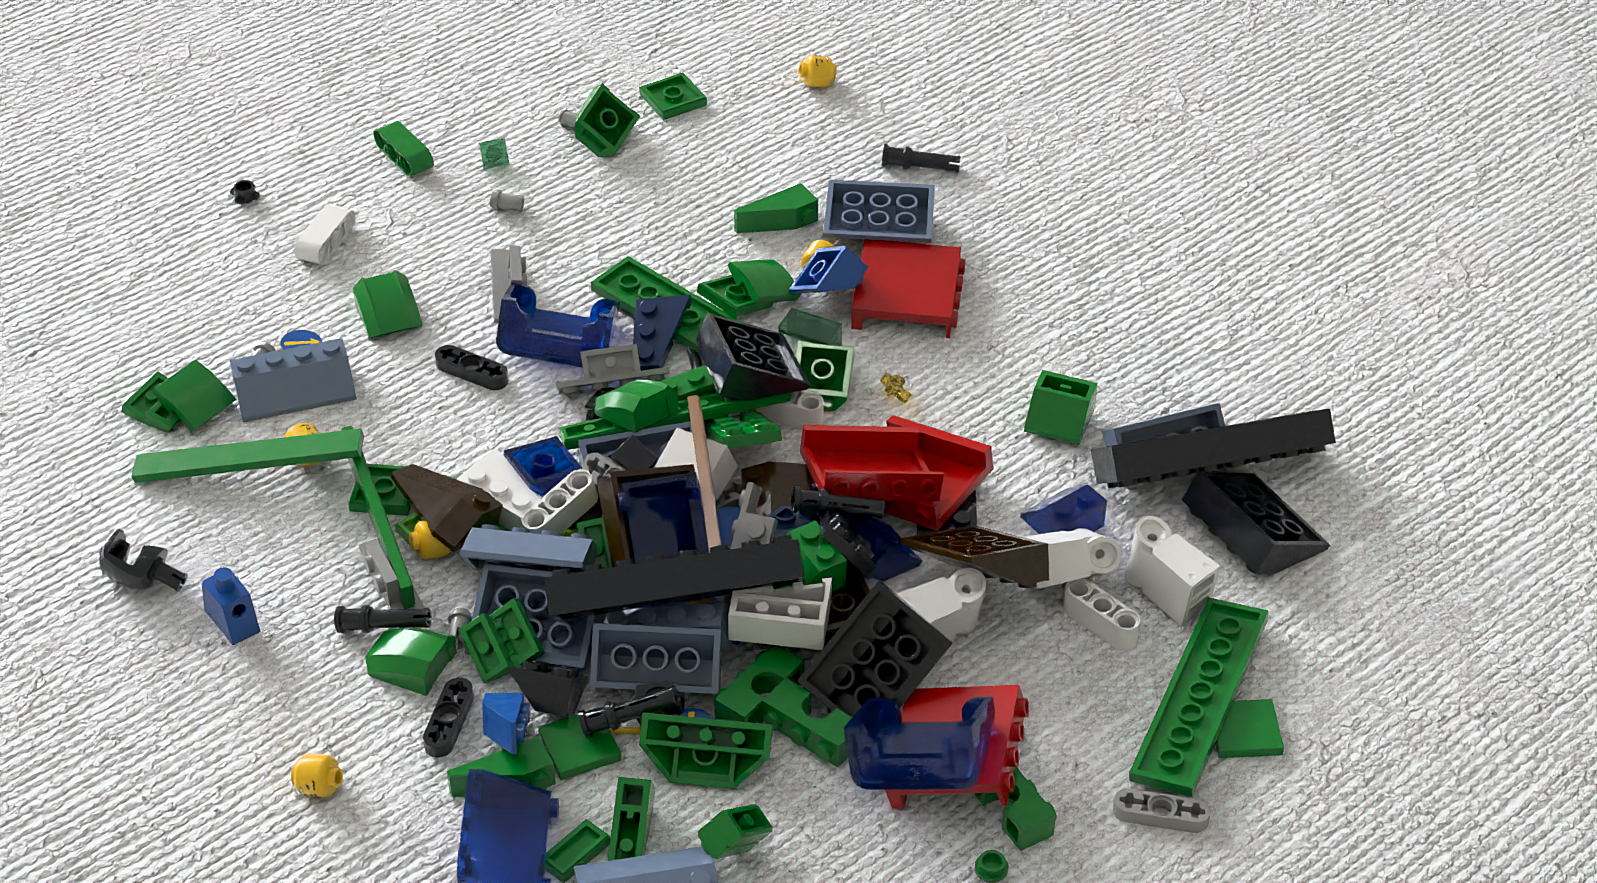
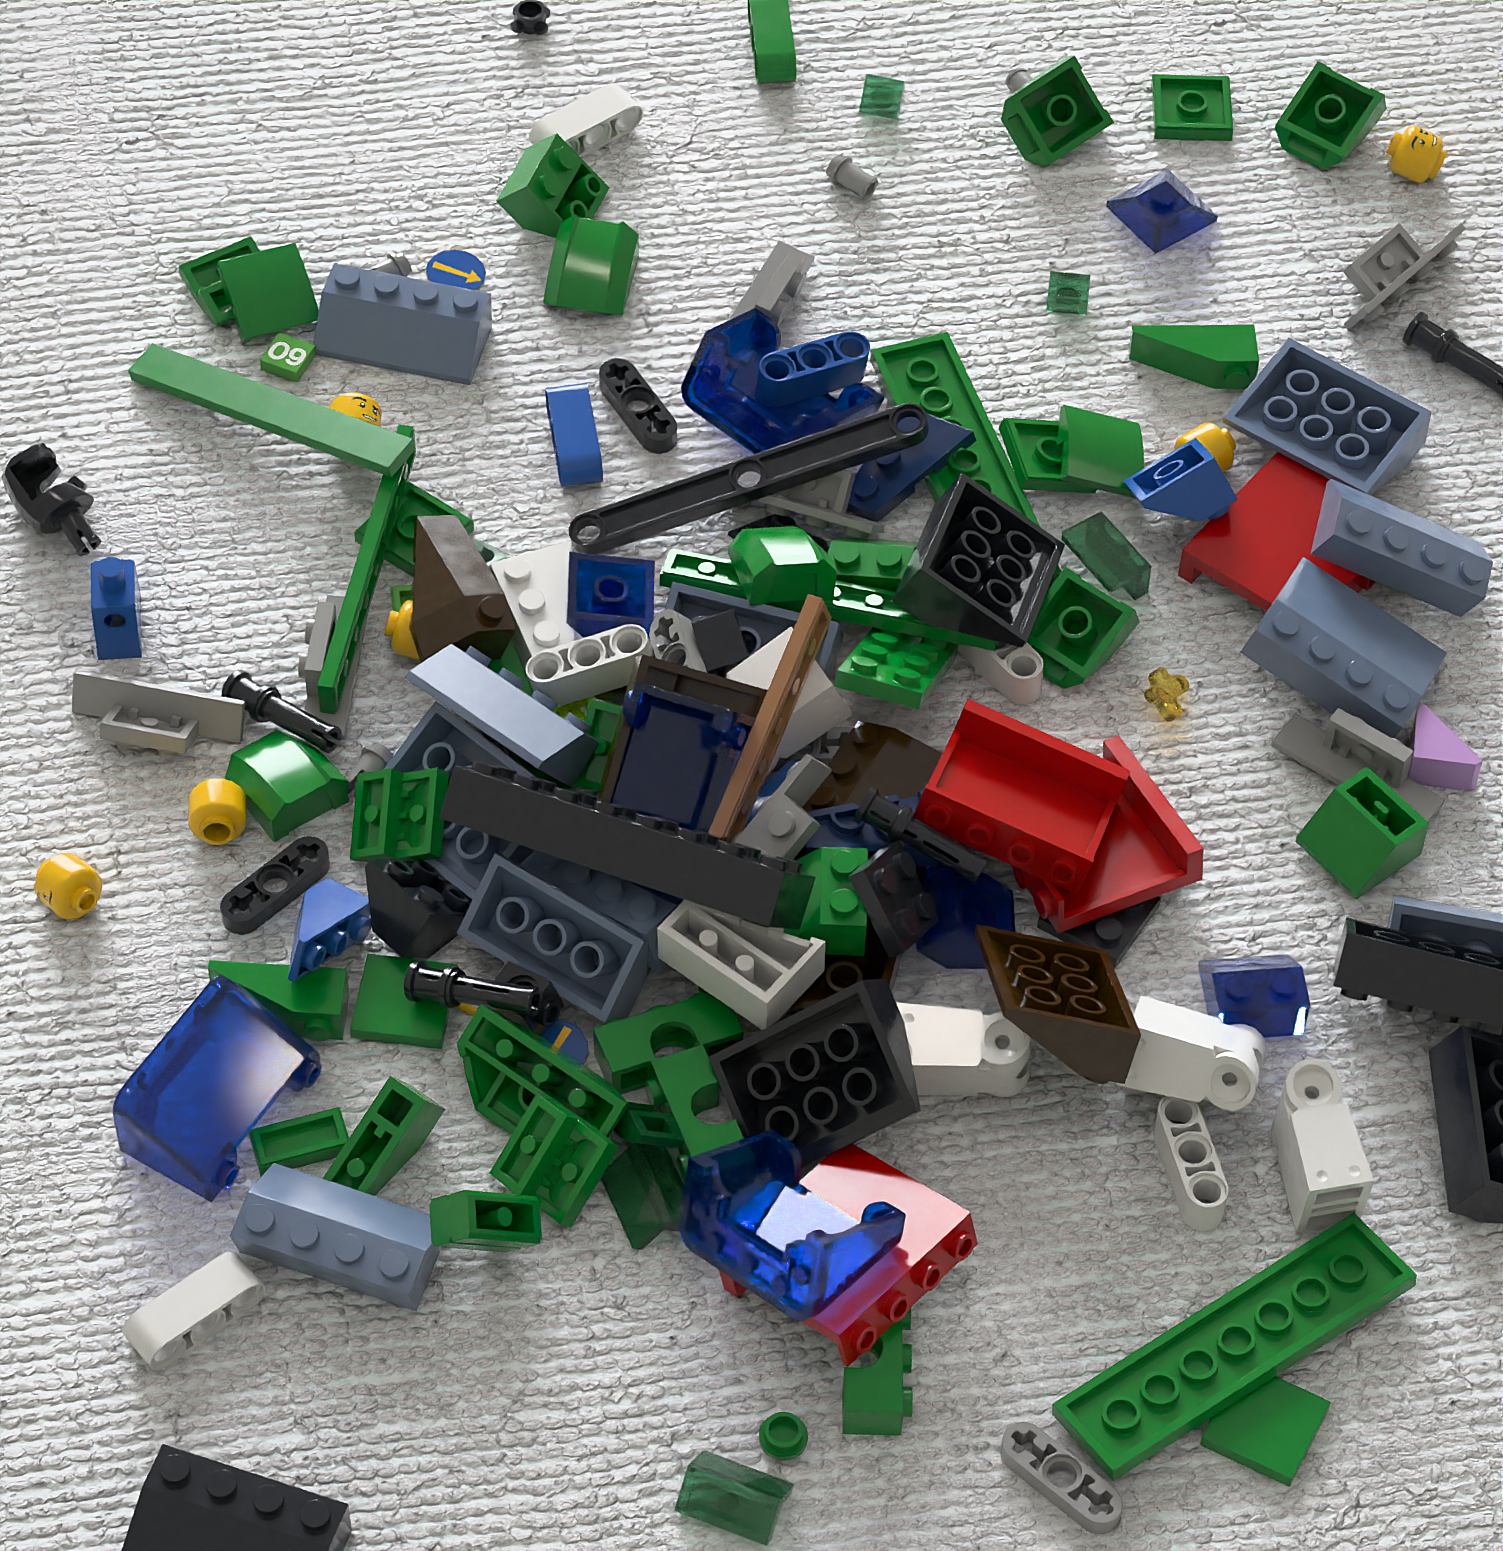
camera: 30 degrees right, 10 degrees up
none -> light grey bracket [72,669,245,755]
none -> yellow head [188,779,246,845]
none -> bright green tile [260,332,316,382]
none -> green slope [489,1093,619,1228]
none -> green slope [496,133,609,238]
none -> blue beam [545,383,603,487]
none -> black beam [569,403,929,556]
none -> clear green panel [601,1143,702,1250]
none -> dark green slope [614,1102,685,1148]
none -> blue beam [755,331,870,408]
none -> clear green plate [1046,271,1090,315]
none -> clear blue slope [1106,169,1218,254]
none -> sand blue slope [1240,557,1447,738]
none -> light grey bracket [1271,708,1445,823]
none -> green slope [1275,61,1387,170]
none -> sand blue slope [1311,479,1493,617]
none -> light grey bracket [1343,223,1466,329]
none -> lavender slope [1408,704,1483,791]

